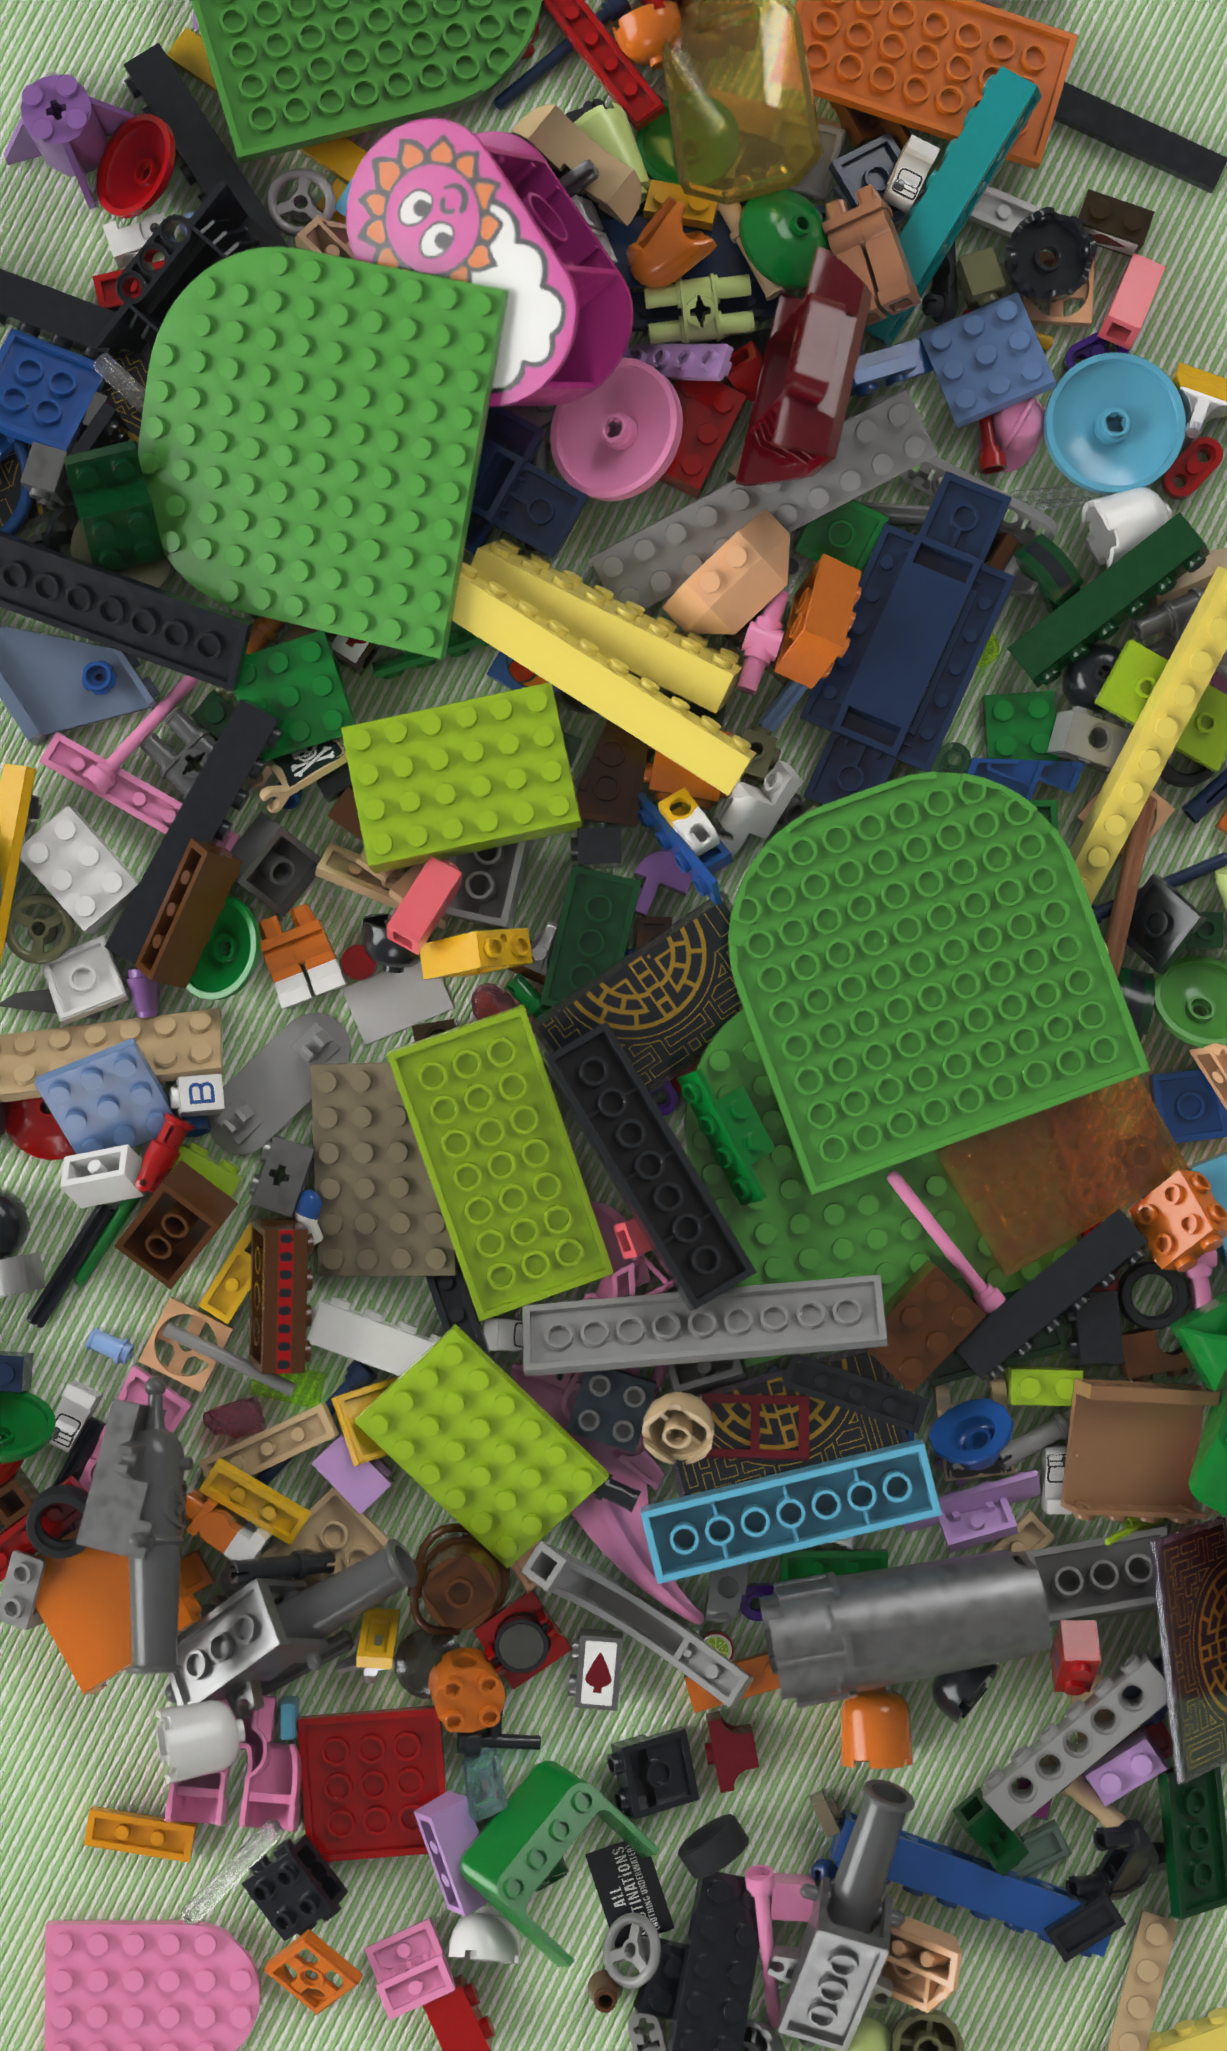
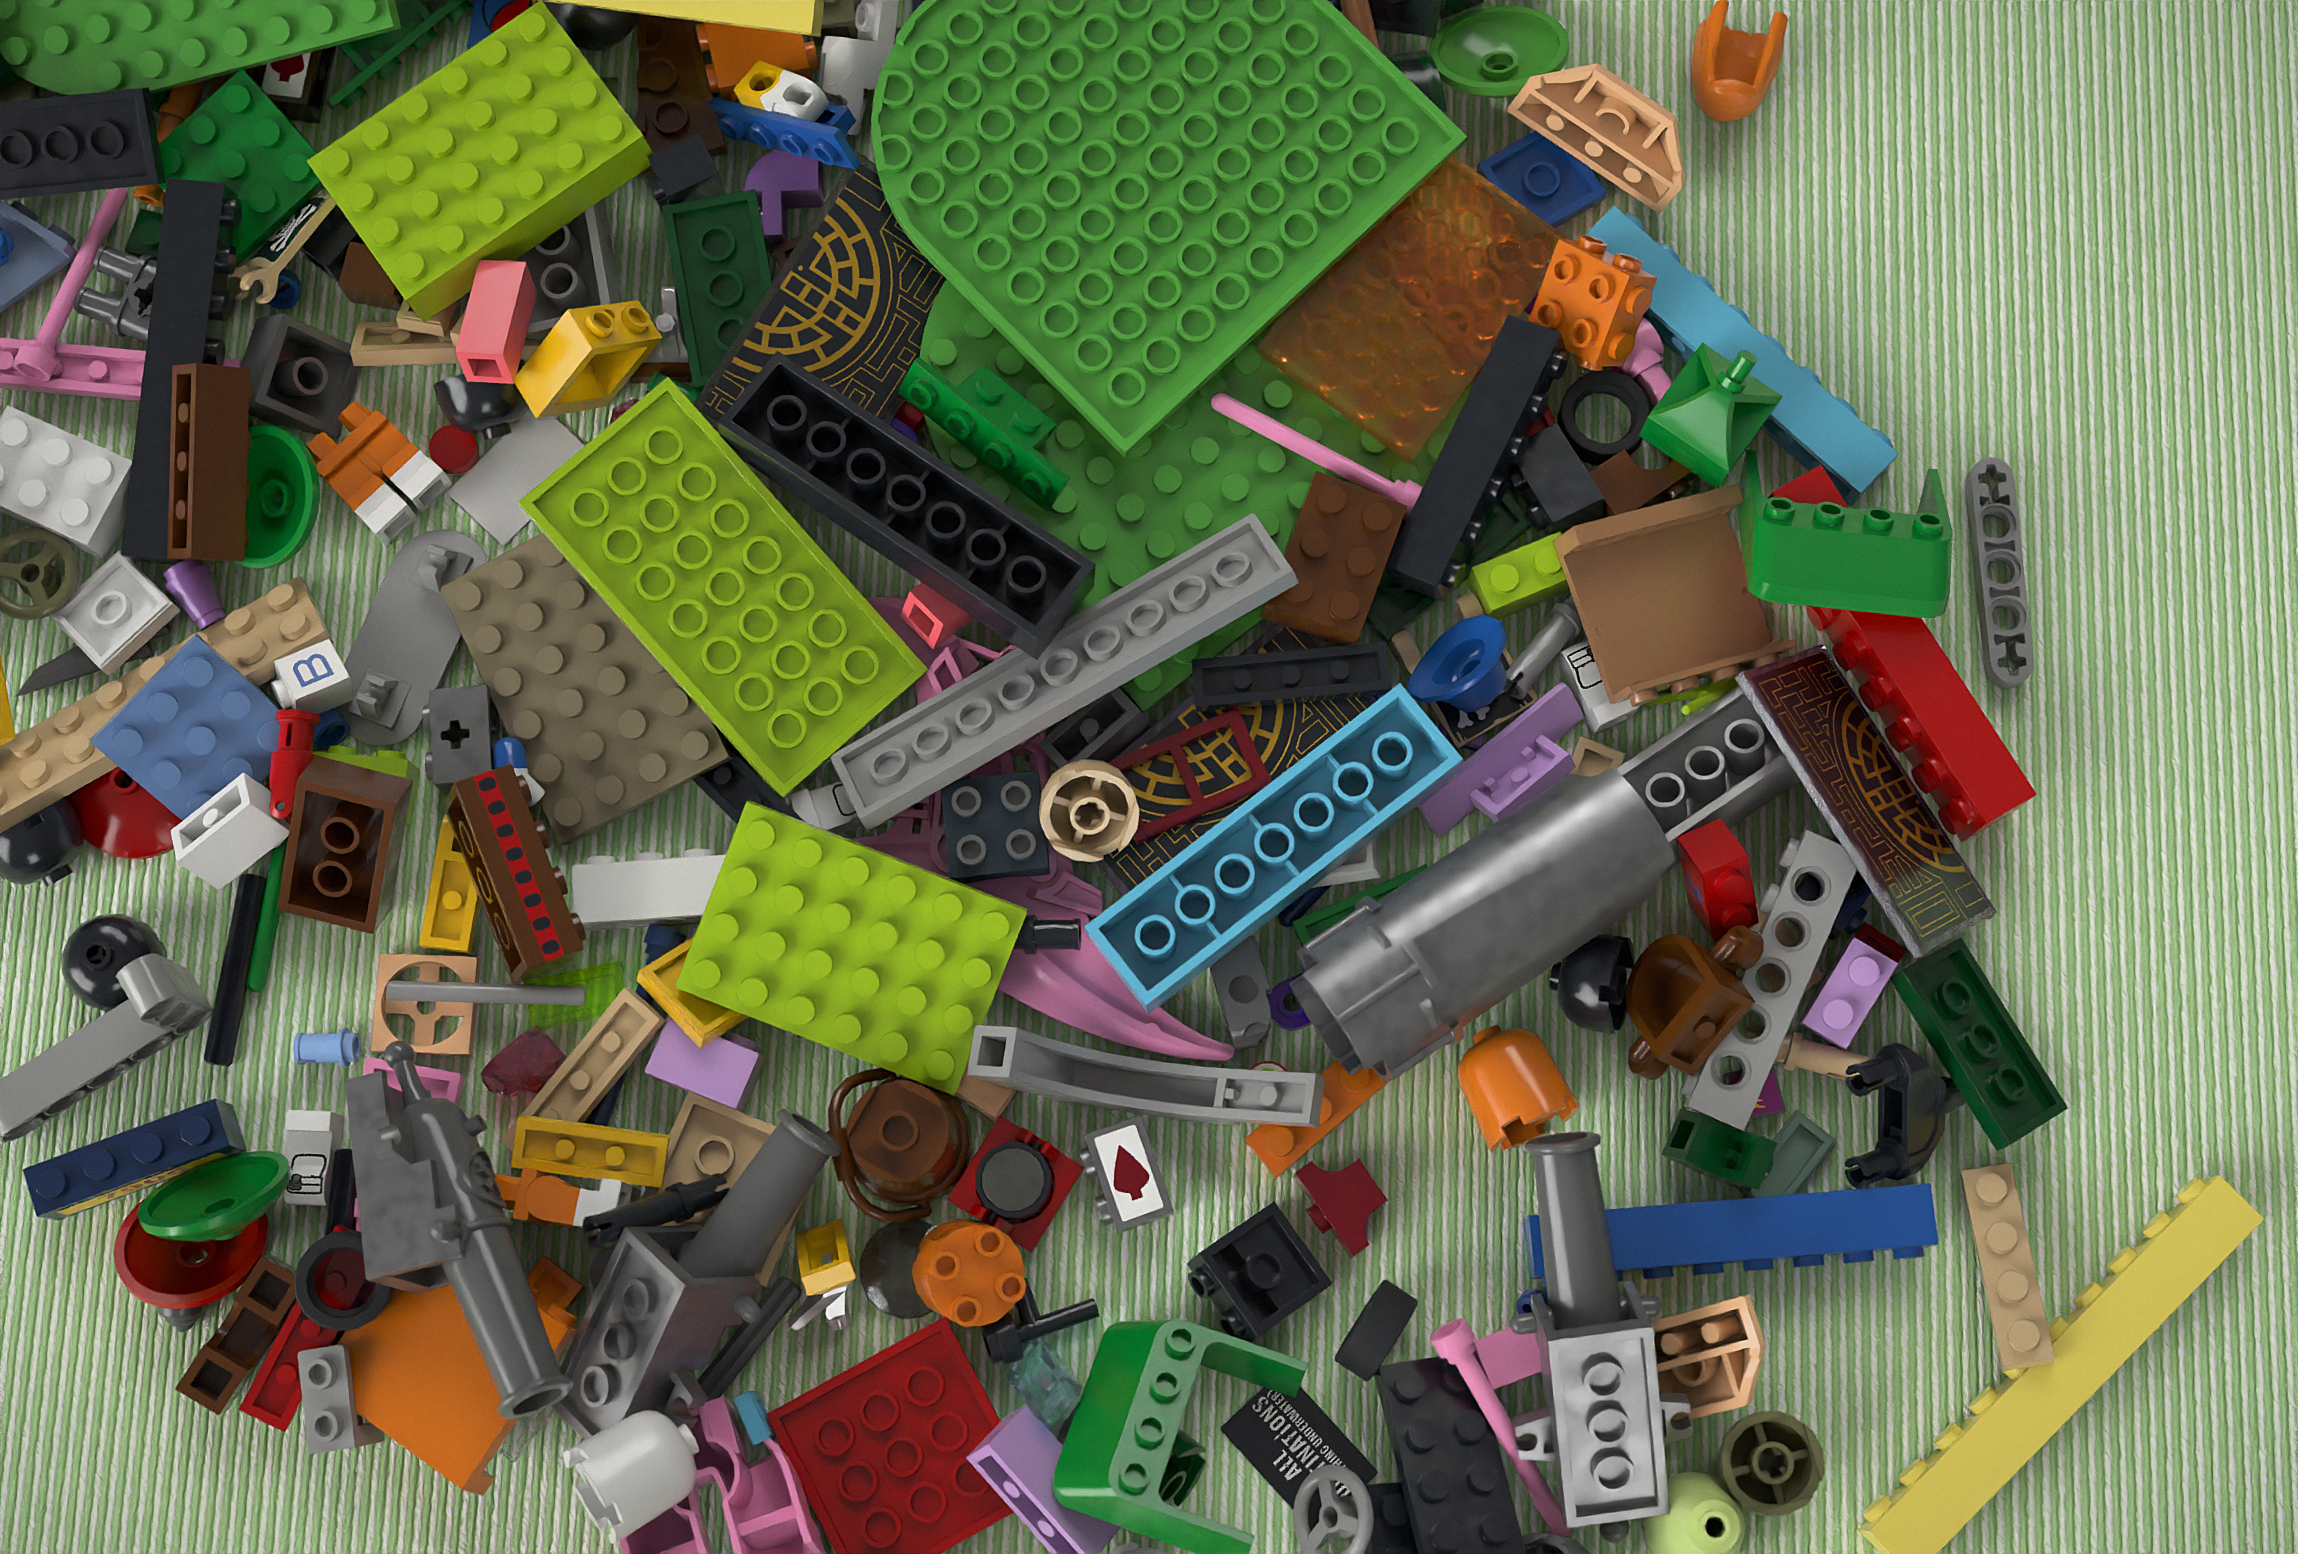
camera: 20 degrees left, 10 degrees down
dark tan plate [809,1790,842,1838] -> none
black tile [1044,1890,1126,1963] -> none
none -> reddish brown piece [1626,925,1764,1080]

